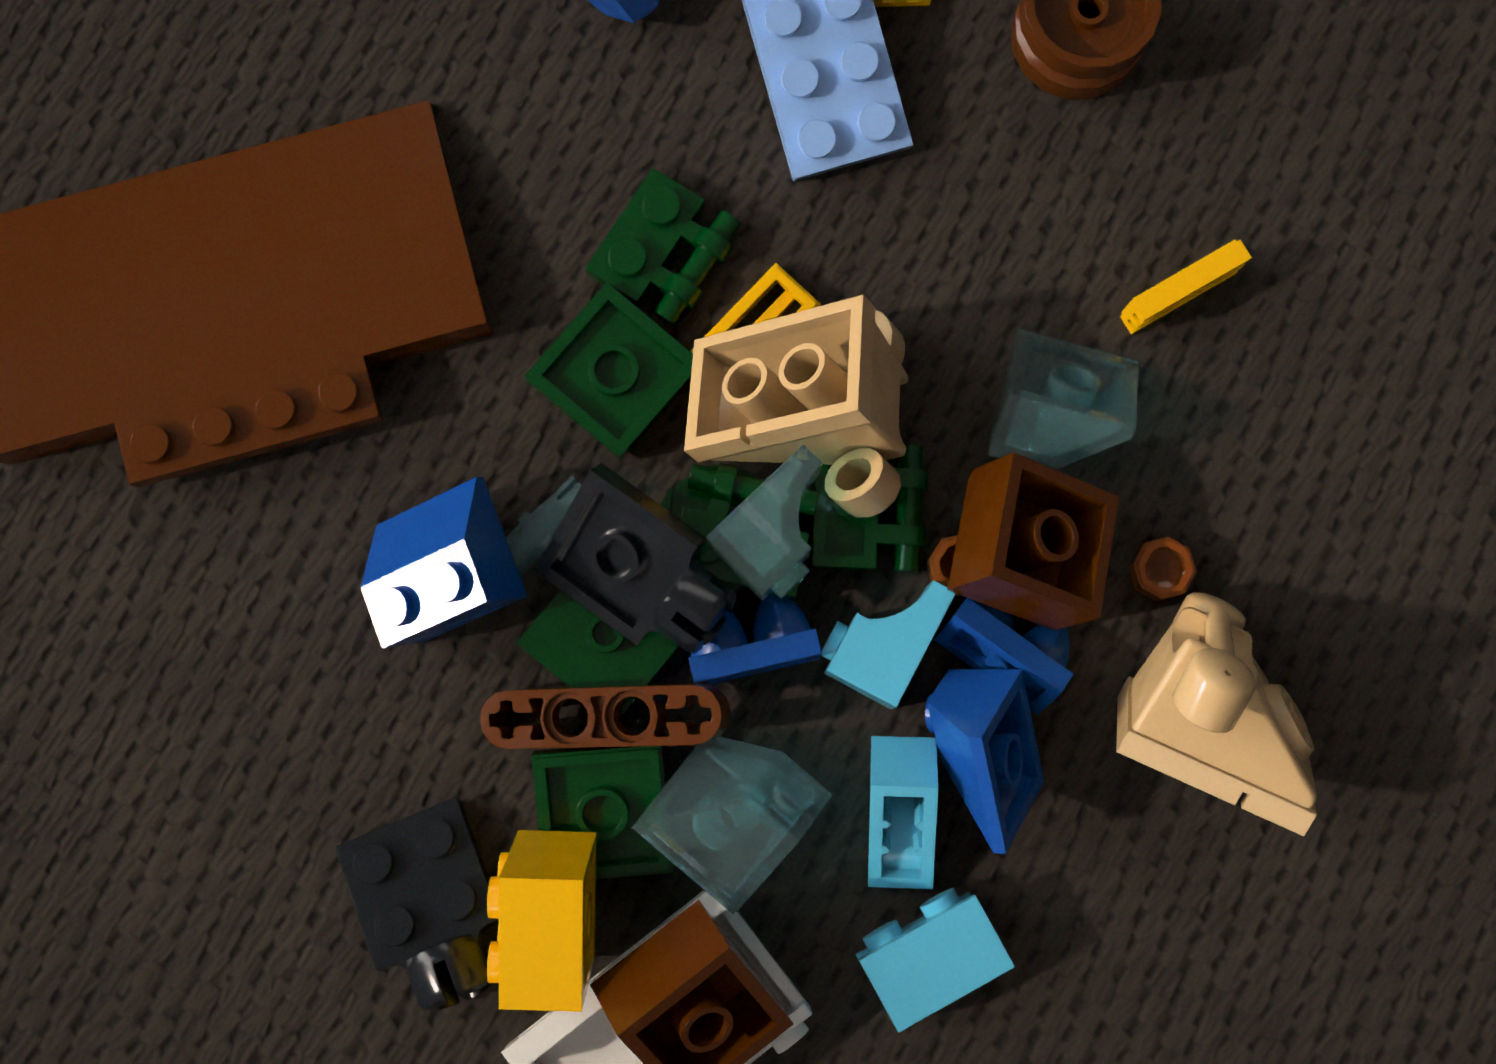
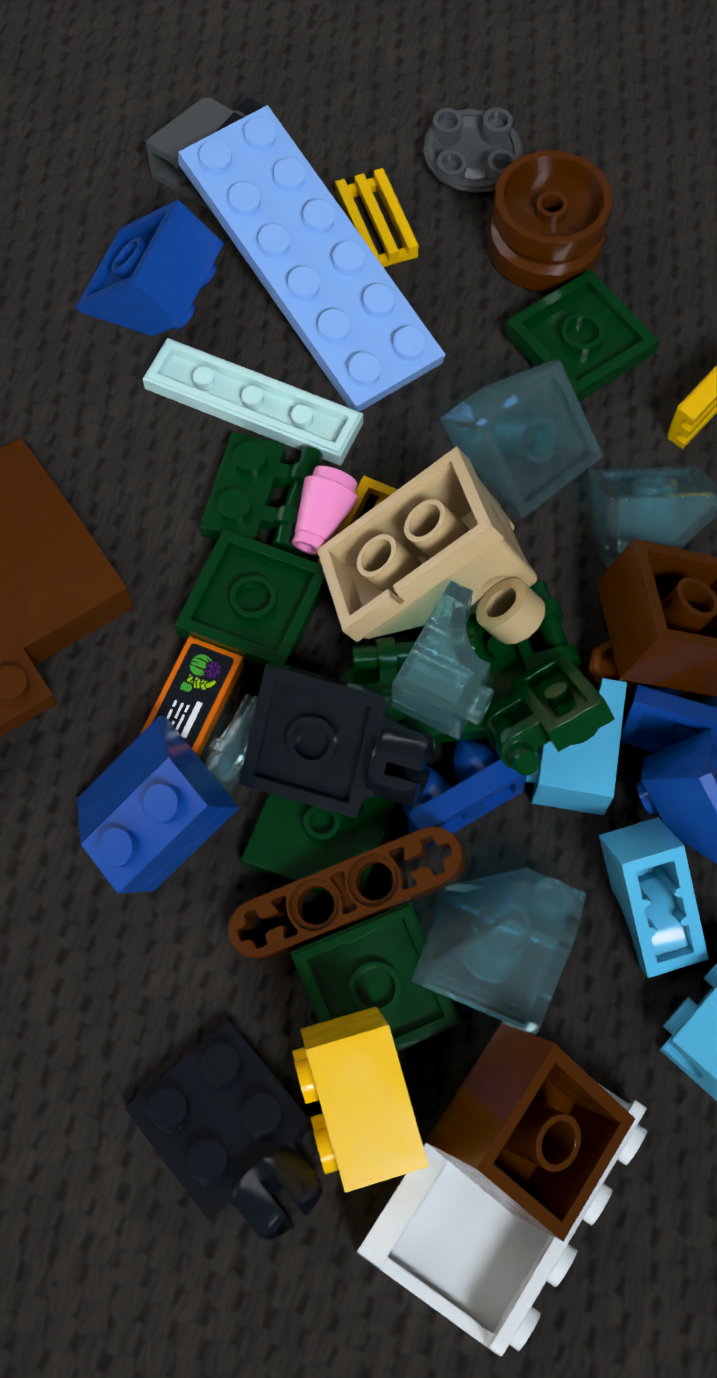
camera: 15 degrees left, 15 degrees down
none -> tile [139,636,244,758]
none -> light aqua tile [143,338,363,466]
none -> bright pink cone [292,466,358,556]
none -> clear light blue slope [440,360,603,519]
none -> dark green plate [483,651,615,775]
none -> dark green plate [505,269,659,407]

